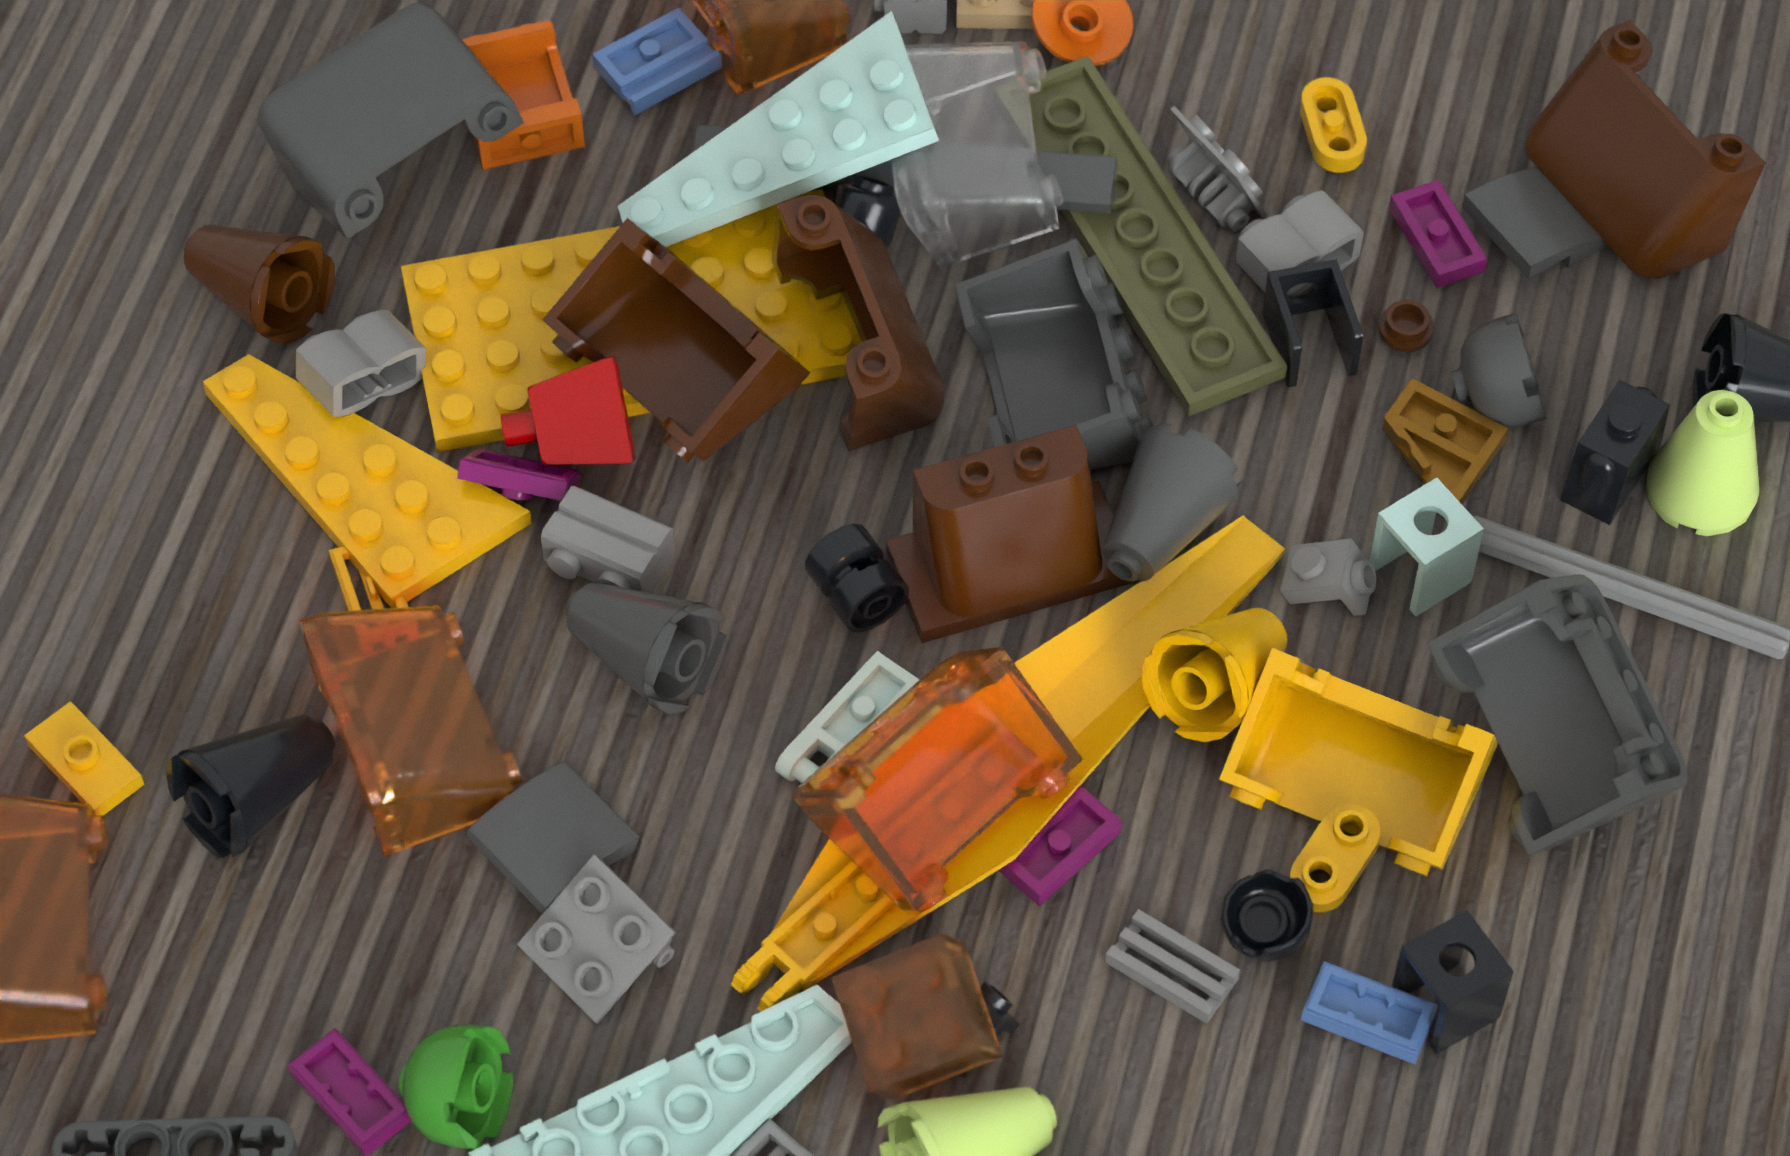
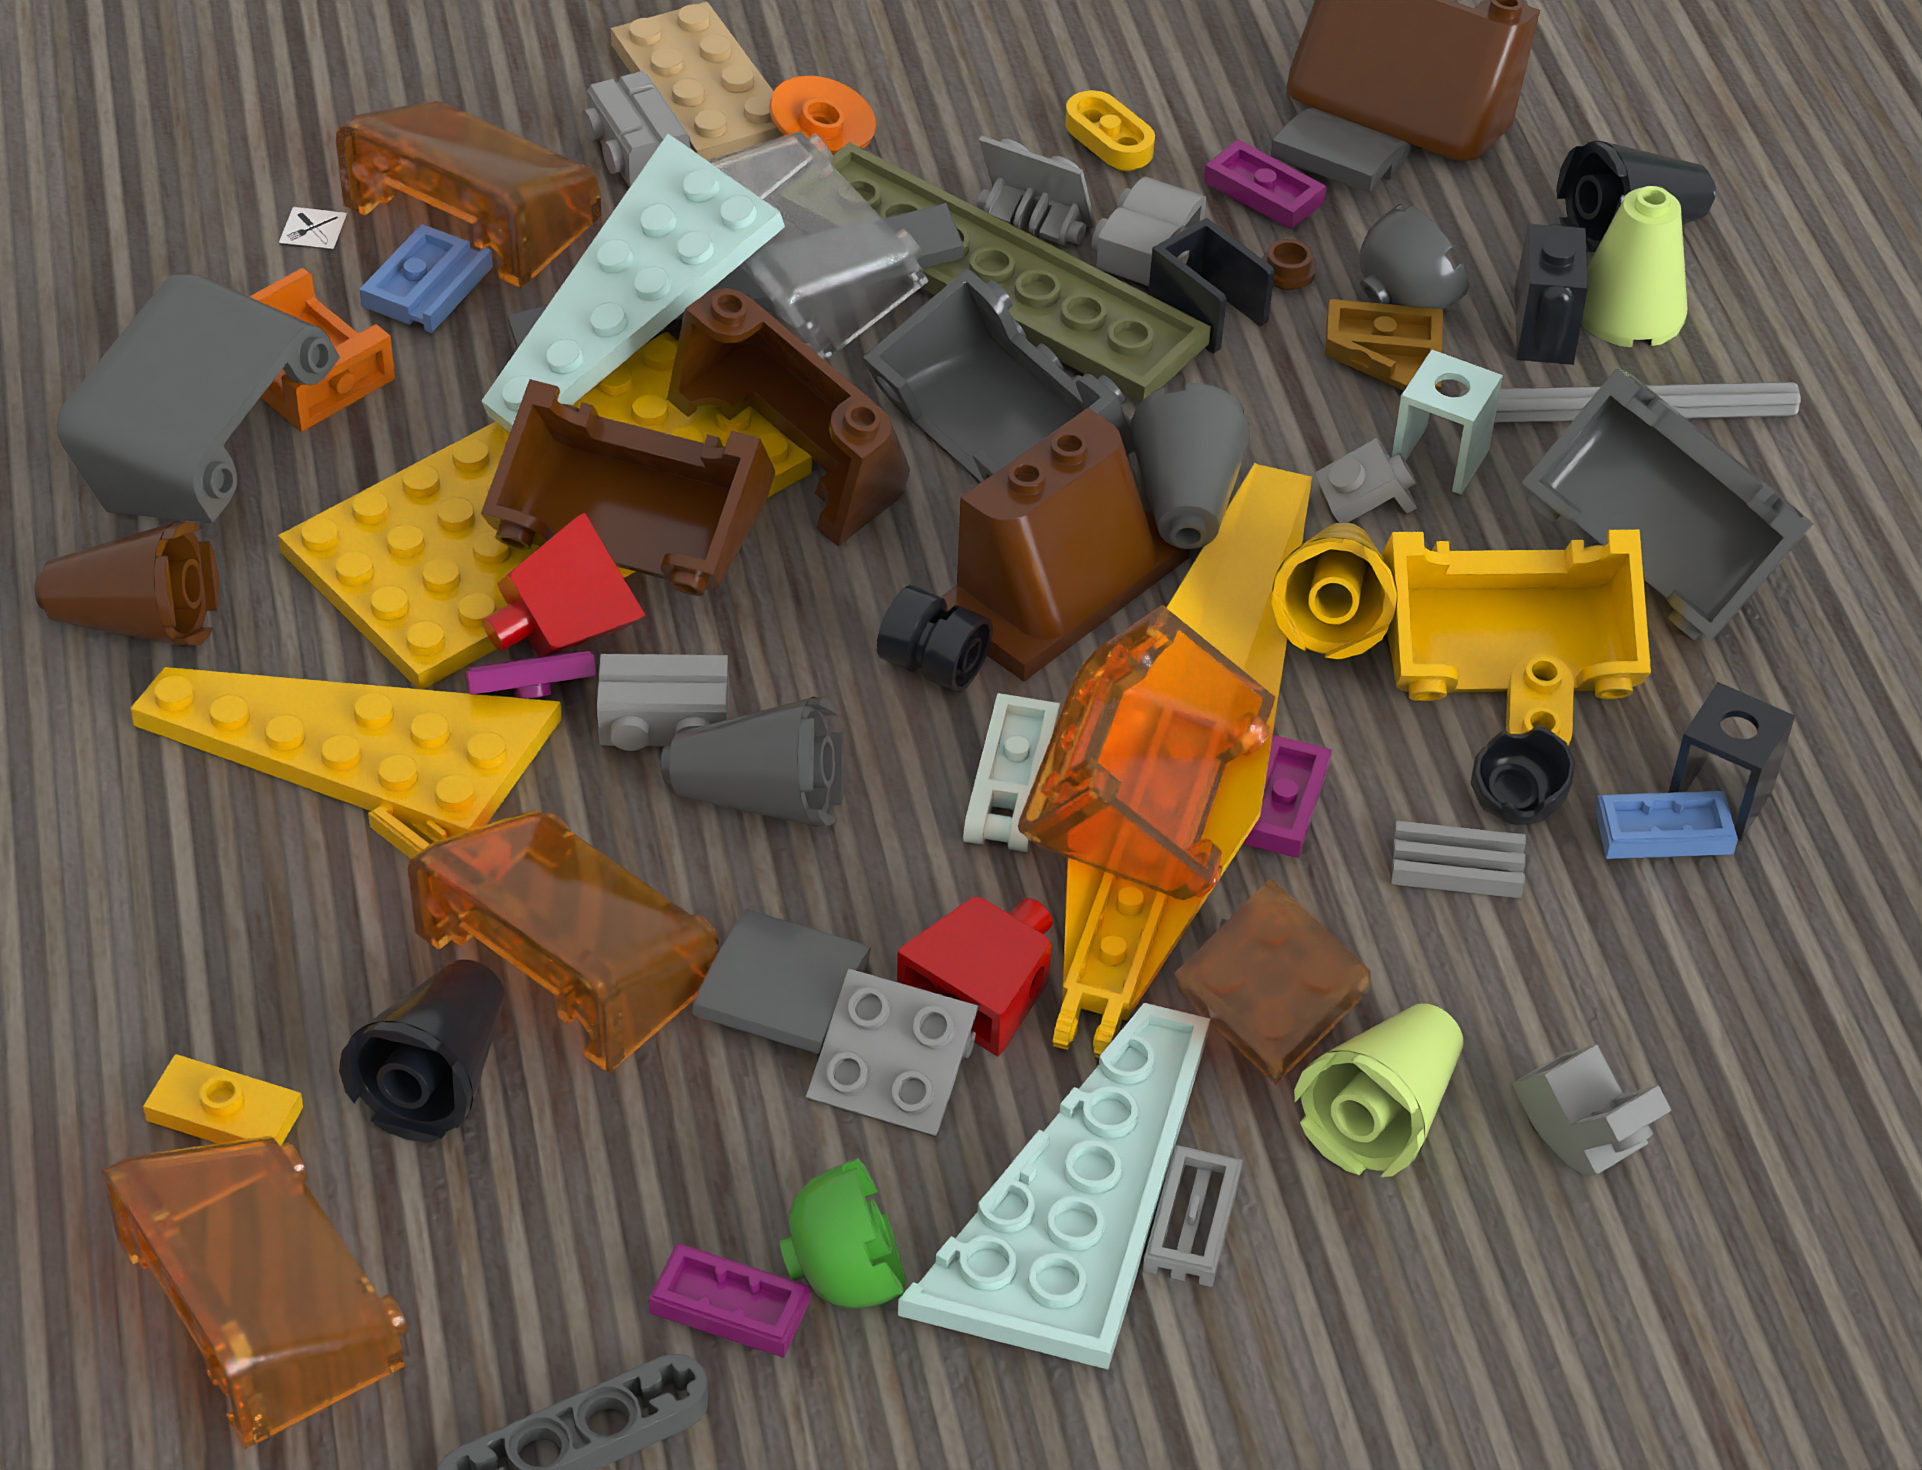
camera: 30 degrees left, 10 degrees down
light grey brick [296,310,426,417] -> none
none -> red torso [896,897,1053,1057]

